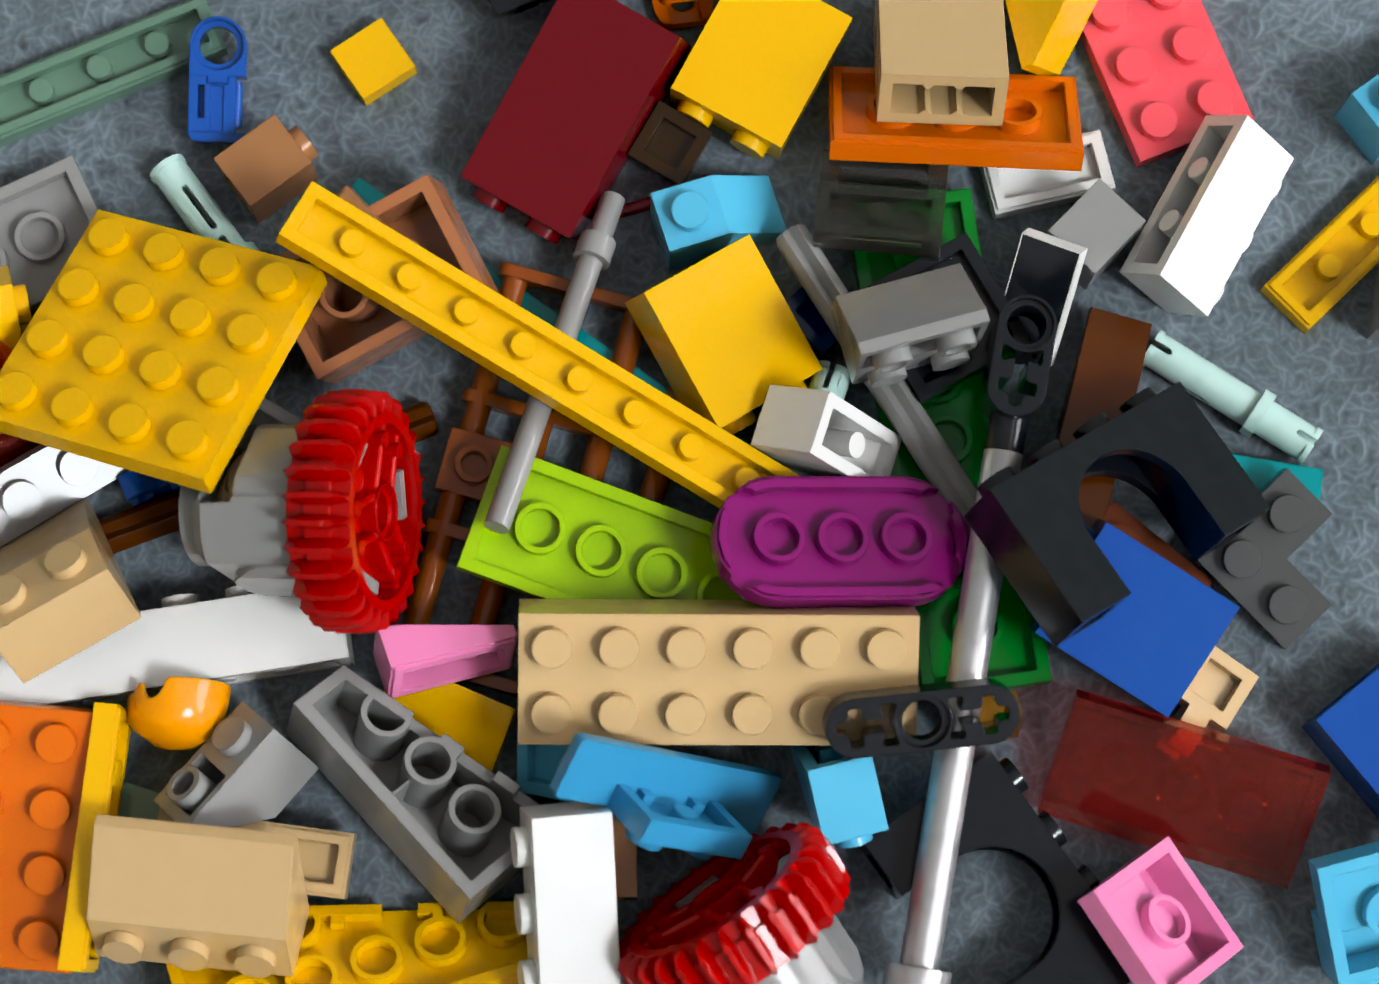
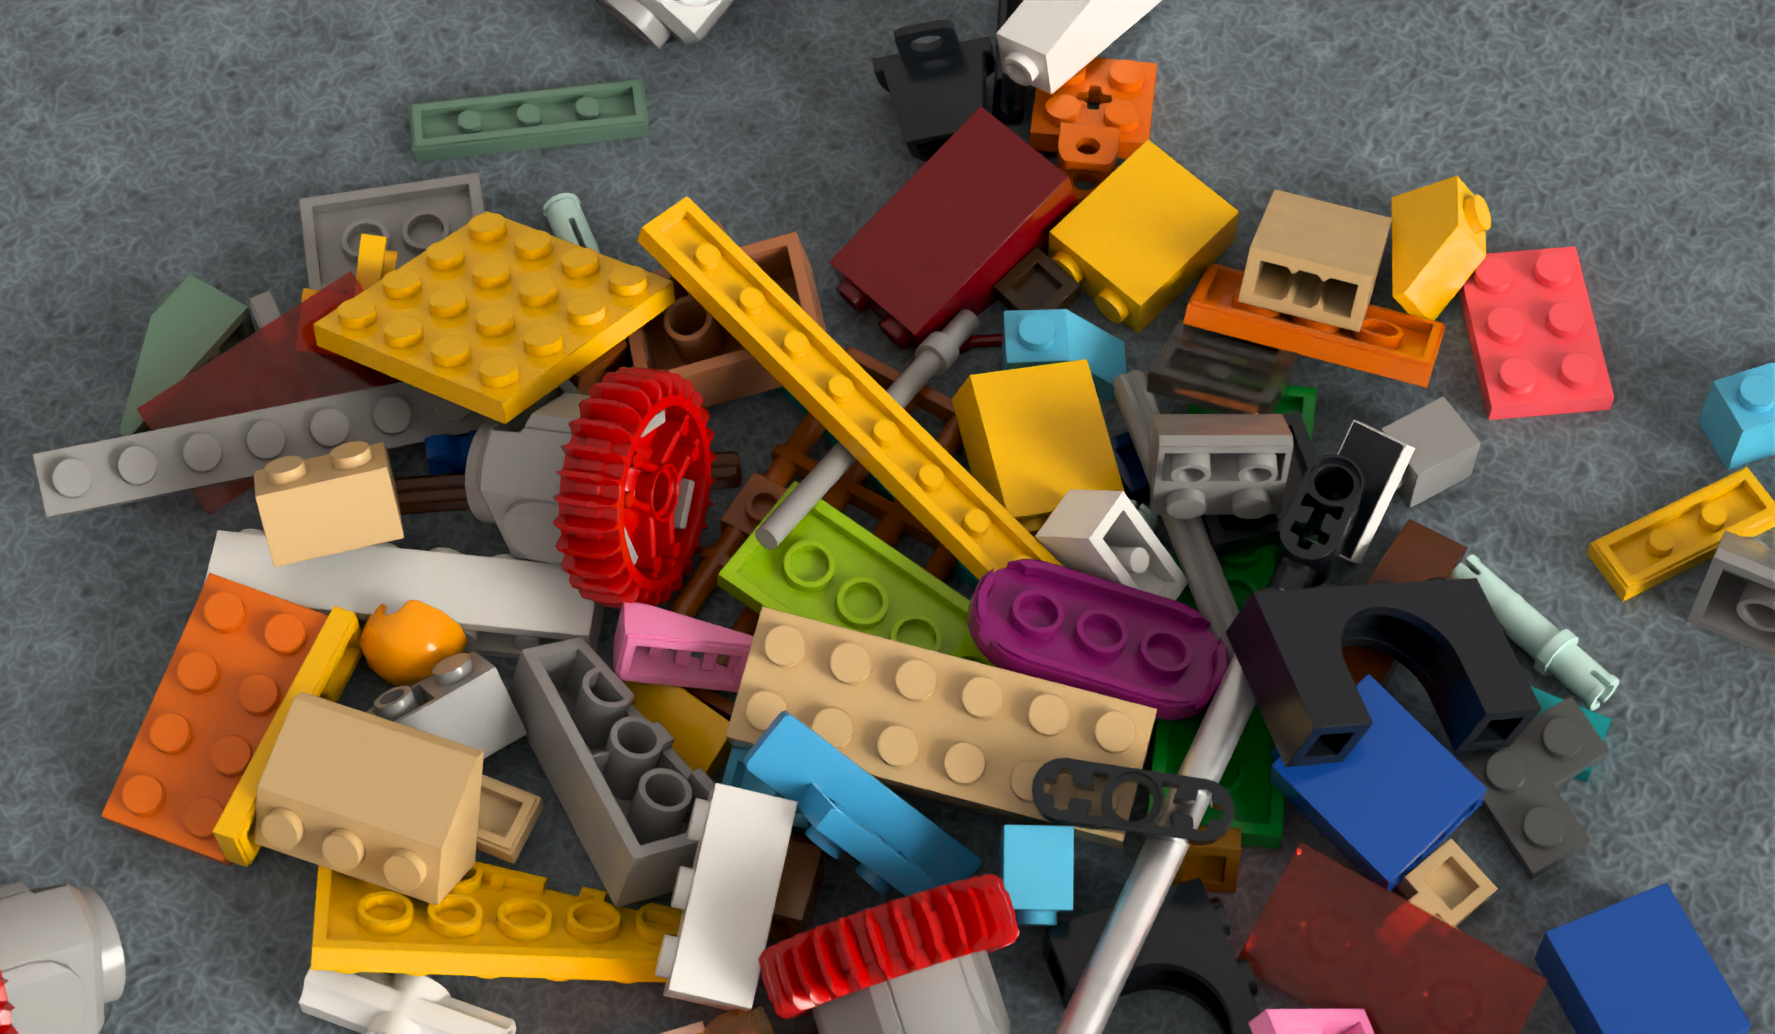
camera: 20 degrees right, 20 degrees down
blue piece [188,16,248,145] -> none
medium nougat brick [213,114,319,224] -> none
yellow tile [330,18,417,106] -> none
white tile [979,130,1116,220] -> none
white brick [1120,115,1294,316] -> none

